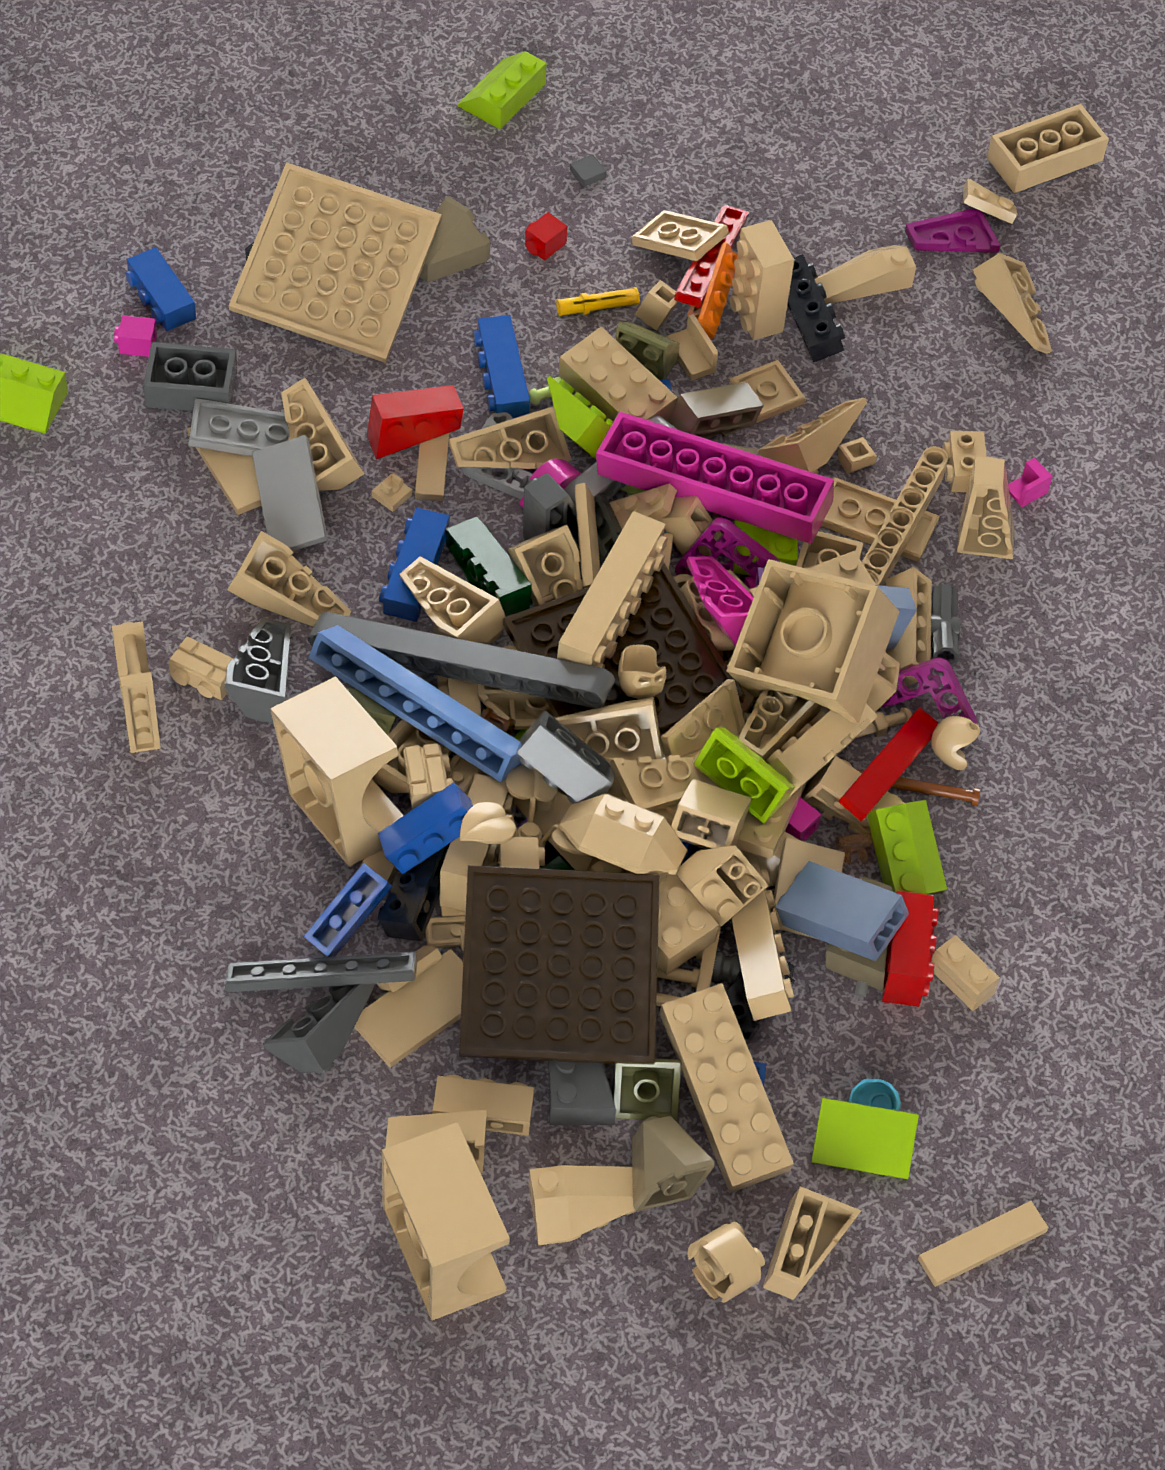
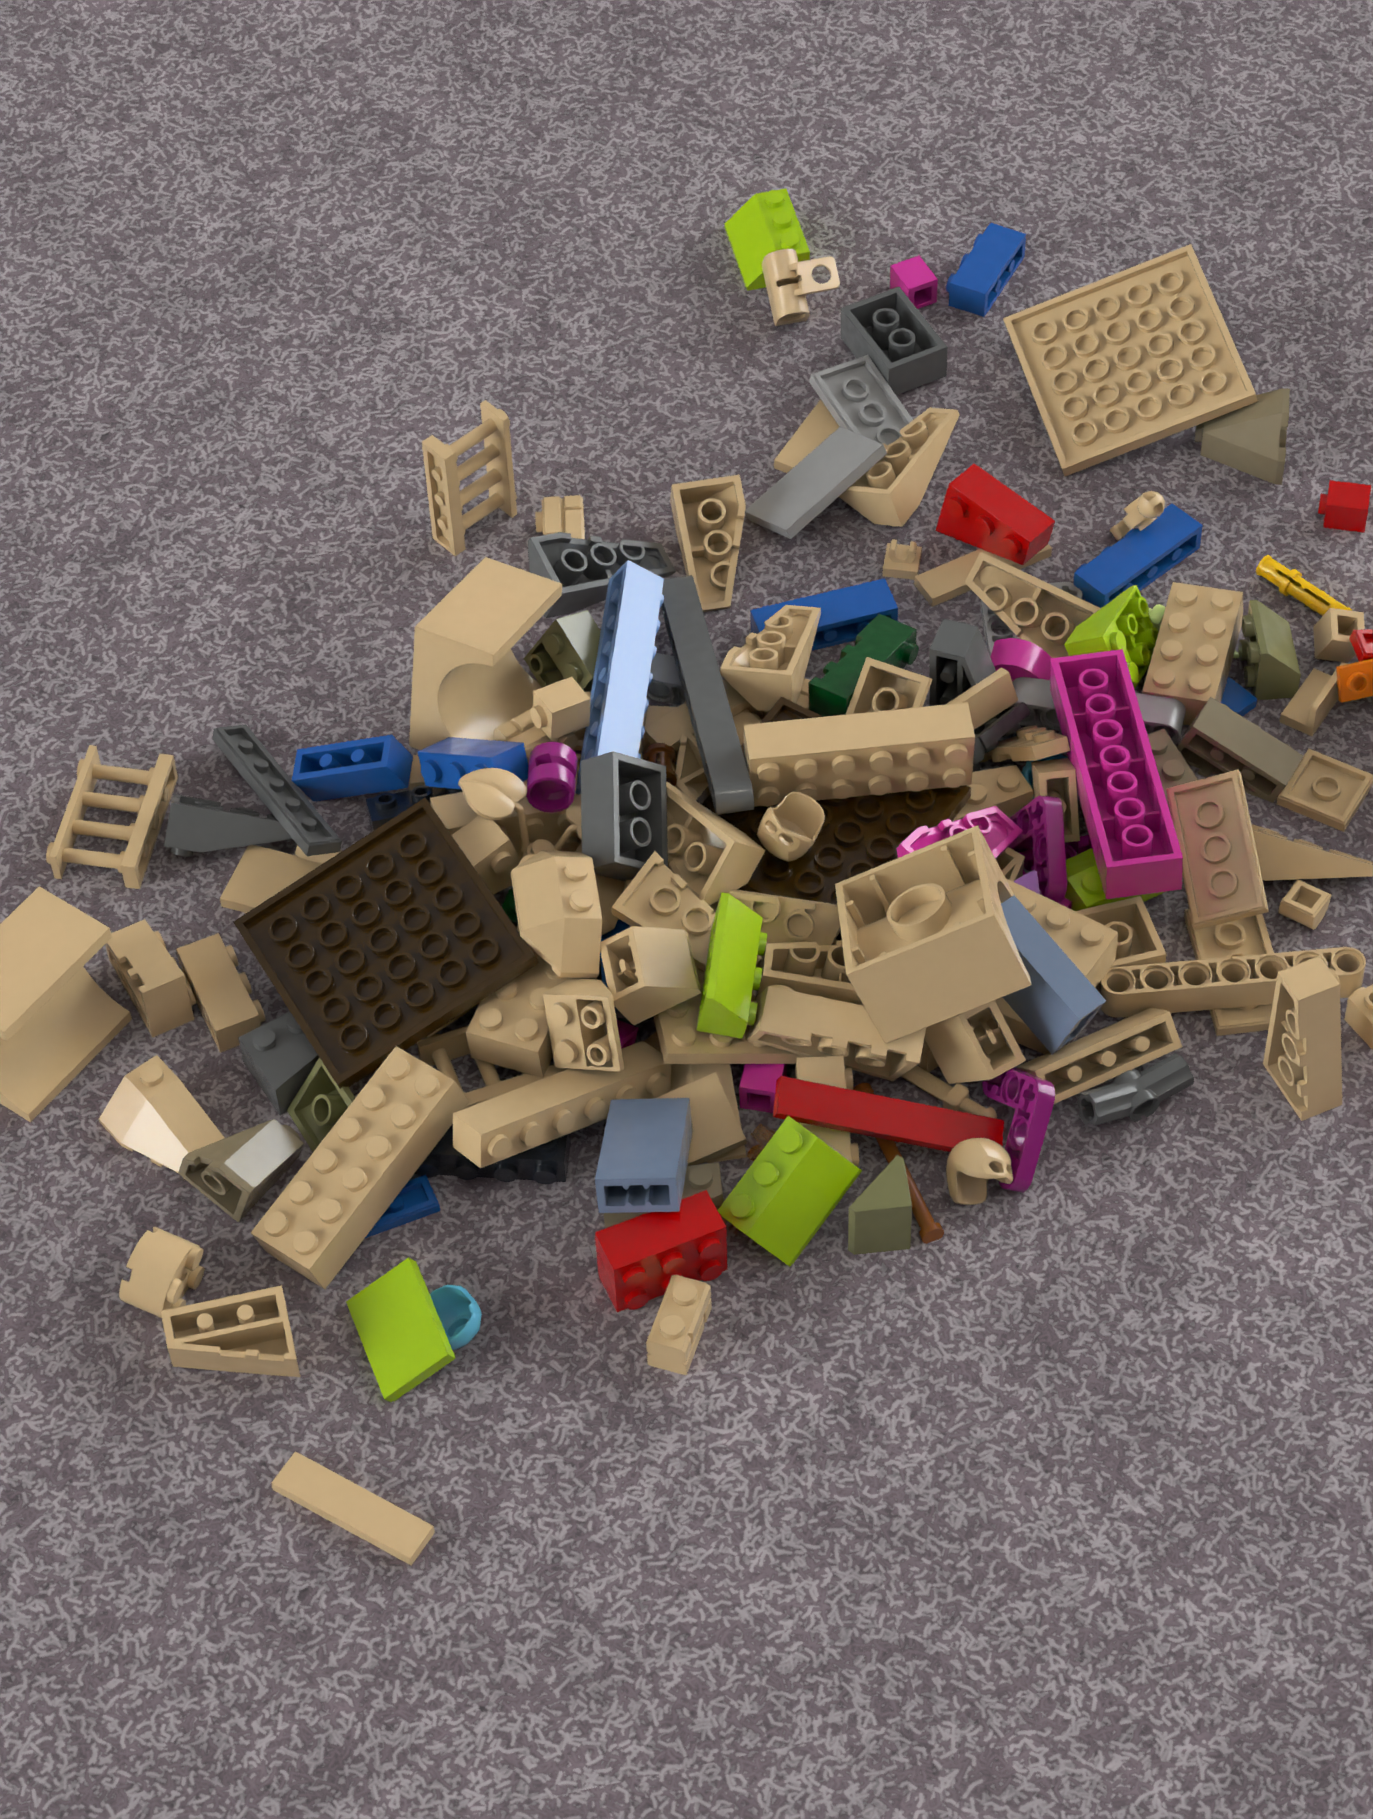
camera: 65 degrees right, 5 degrees down
none -> tan fence [46,745,178,889]
none -> magenta wheel [526,741,578,813]
none -> tan brick [530,677,591,740]
none -> tan piece [762,249,840,326]
none -> olive slope [848,1154,912,1255]
none -> tan piece [1109,491,1165,541]
none -> tan tile [1166,770,1269,930]

